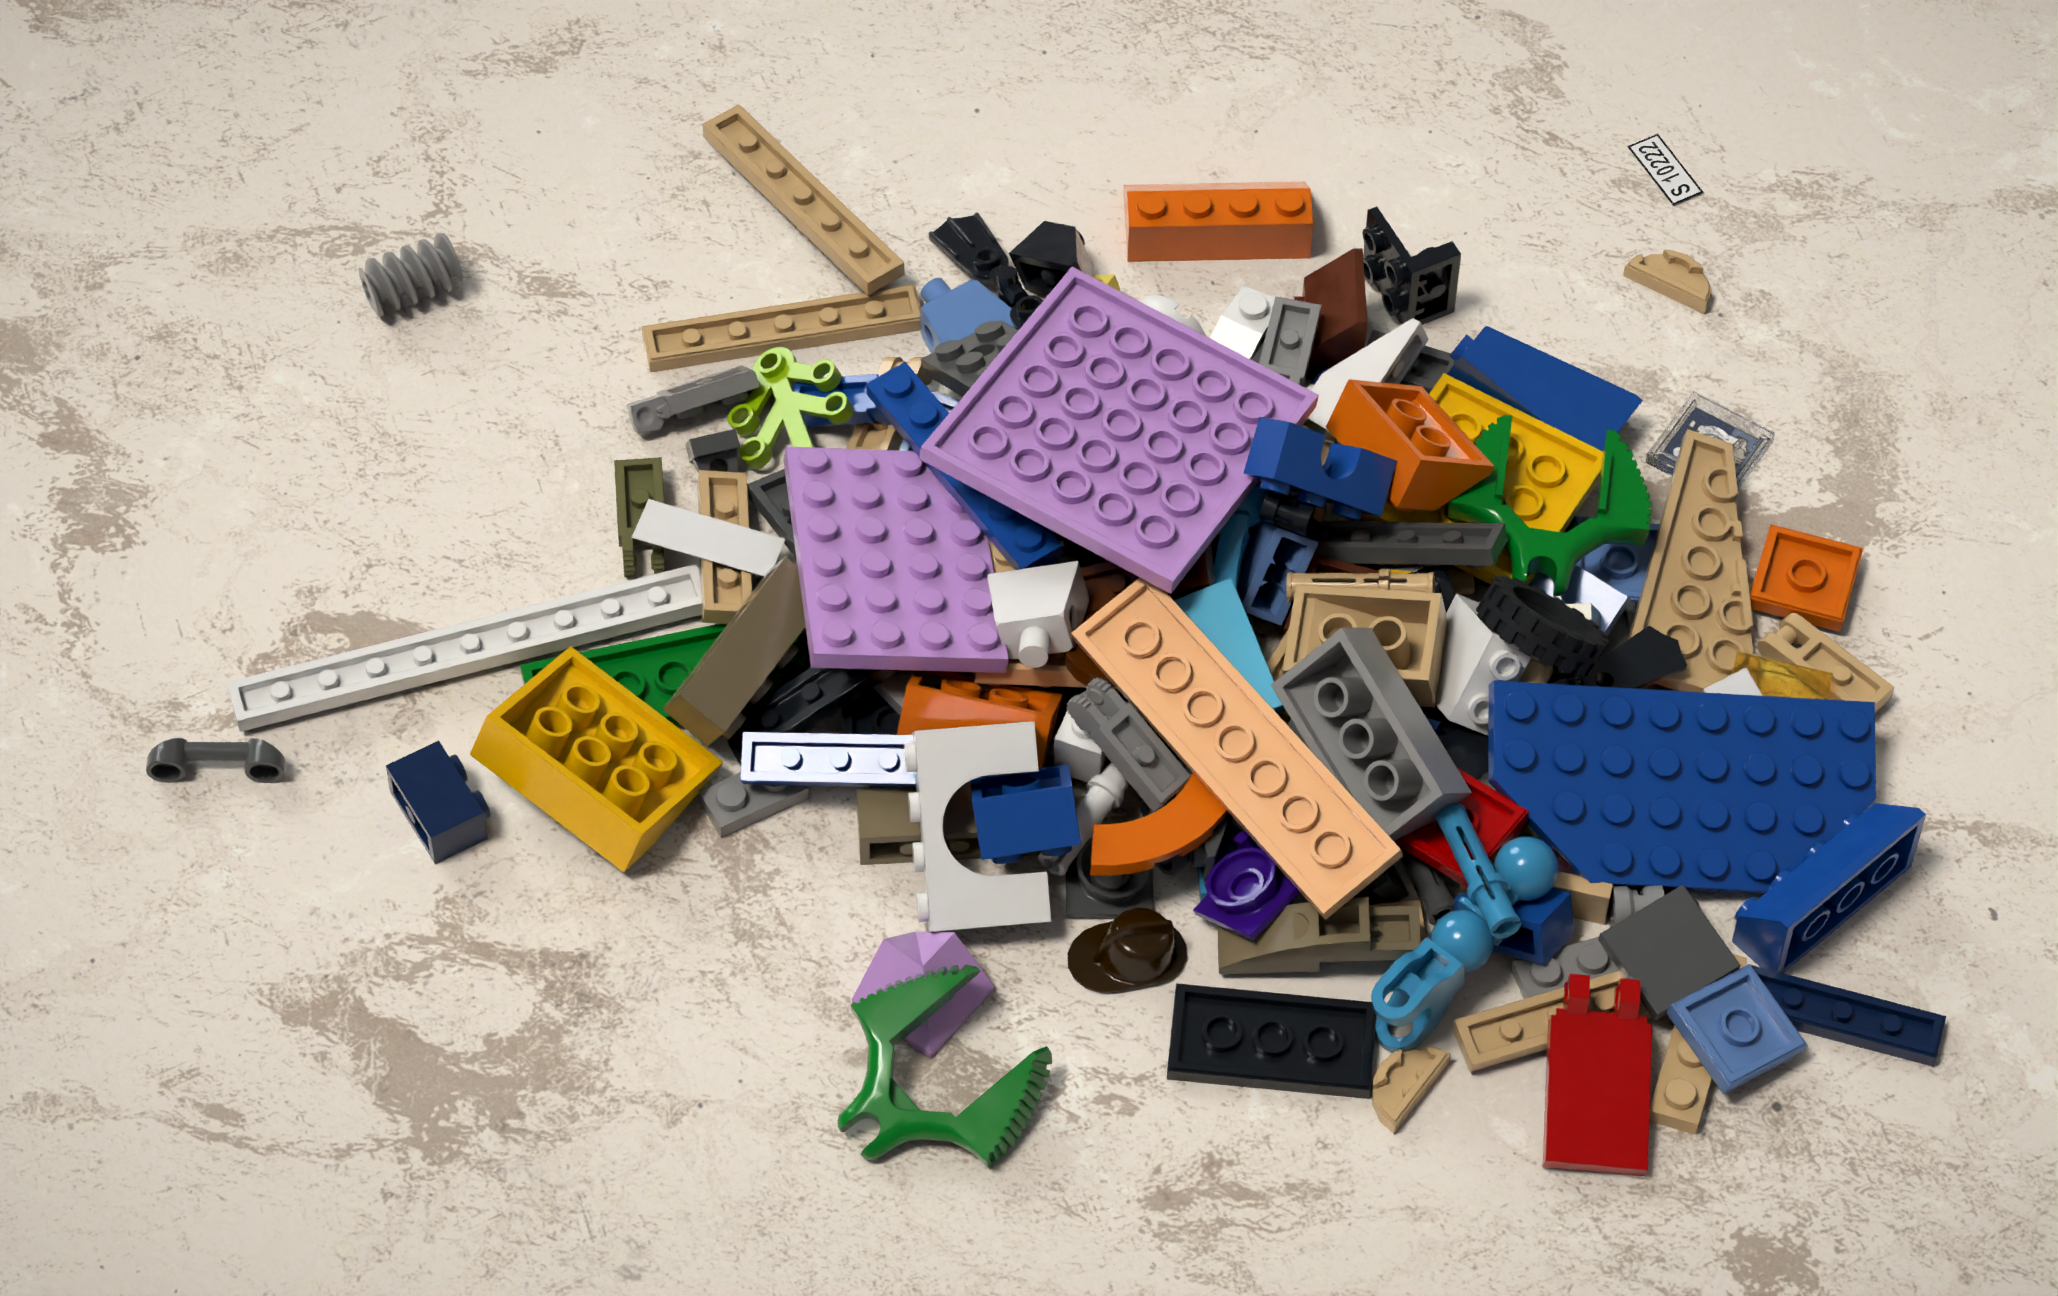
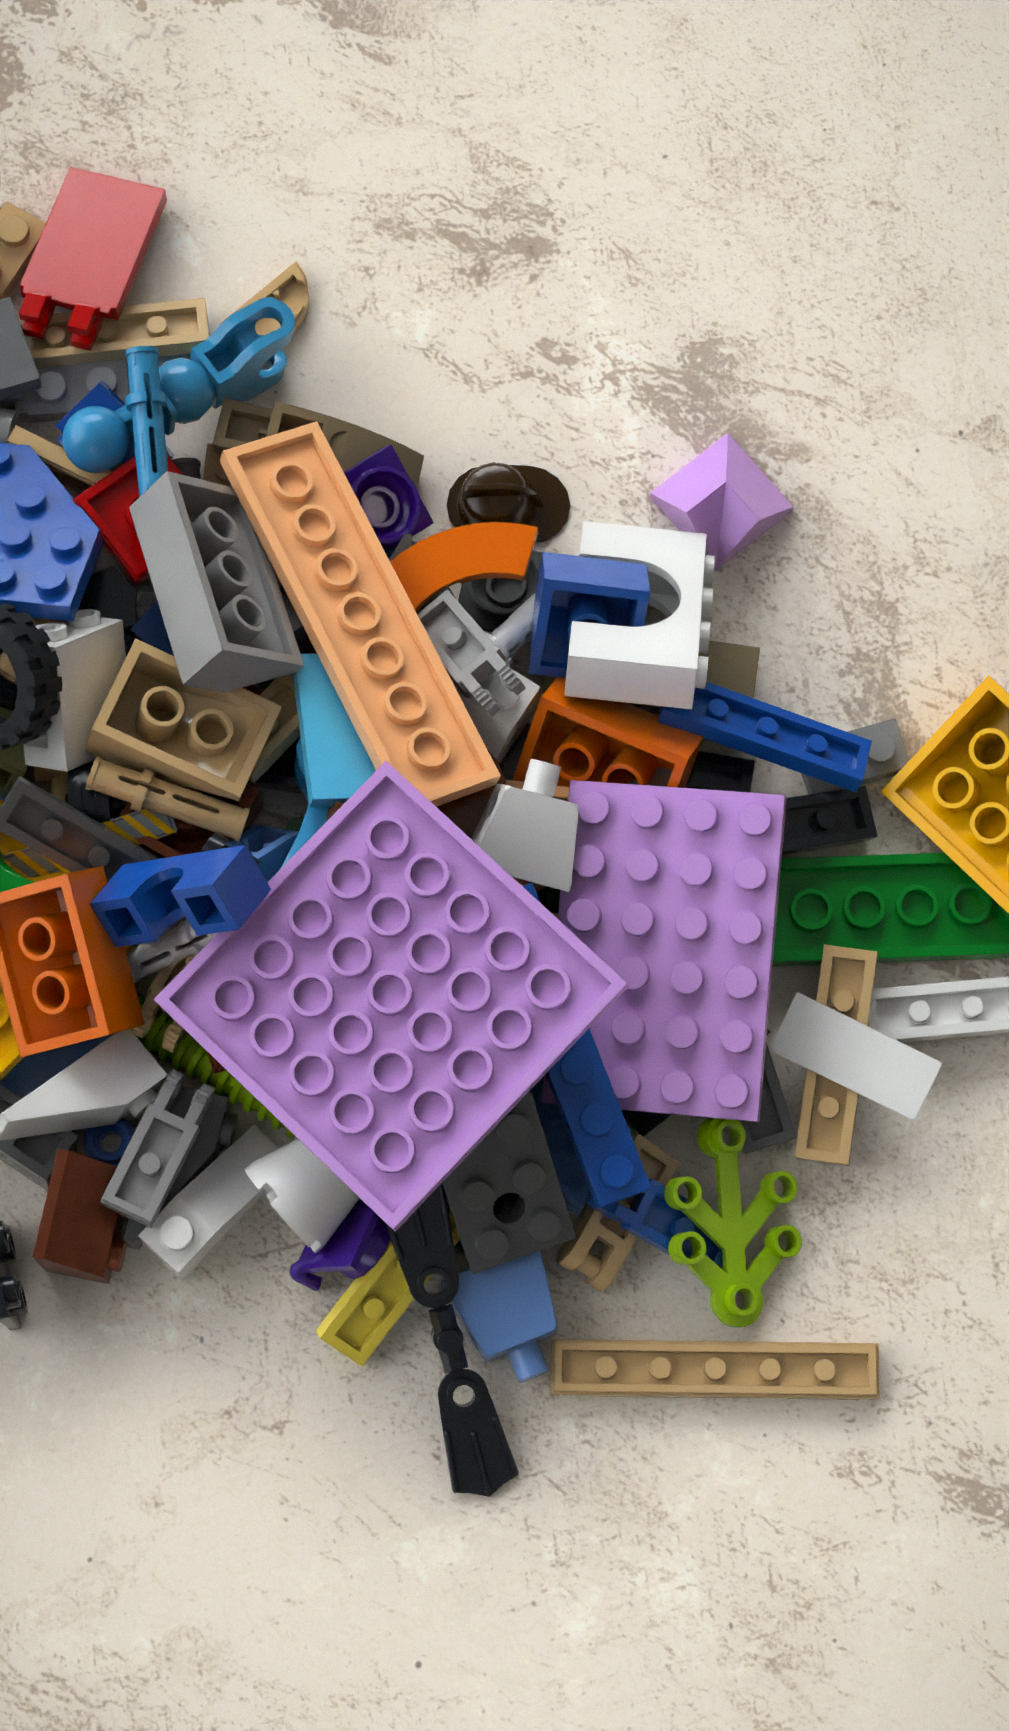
camera: 170 degrees left, 20 degrees up
olive hinge [614,457,665,577] -> none
light grey hinge [626,365,760,433] -> none
dark tan brick [663,557,807,747] -> none
dark grey tile [685,429,740,474] -> none
tan plate [702,104,905,295] -> none
green piece [837,965,1052,1169] -> none
black slope [1009,221,1093,295] -> none
orange slope [1123,181,1313,262] -> none
black tile [1167,983,1376,1099] -> none

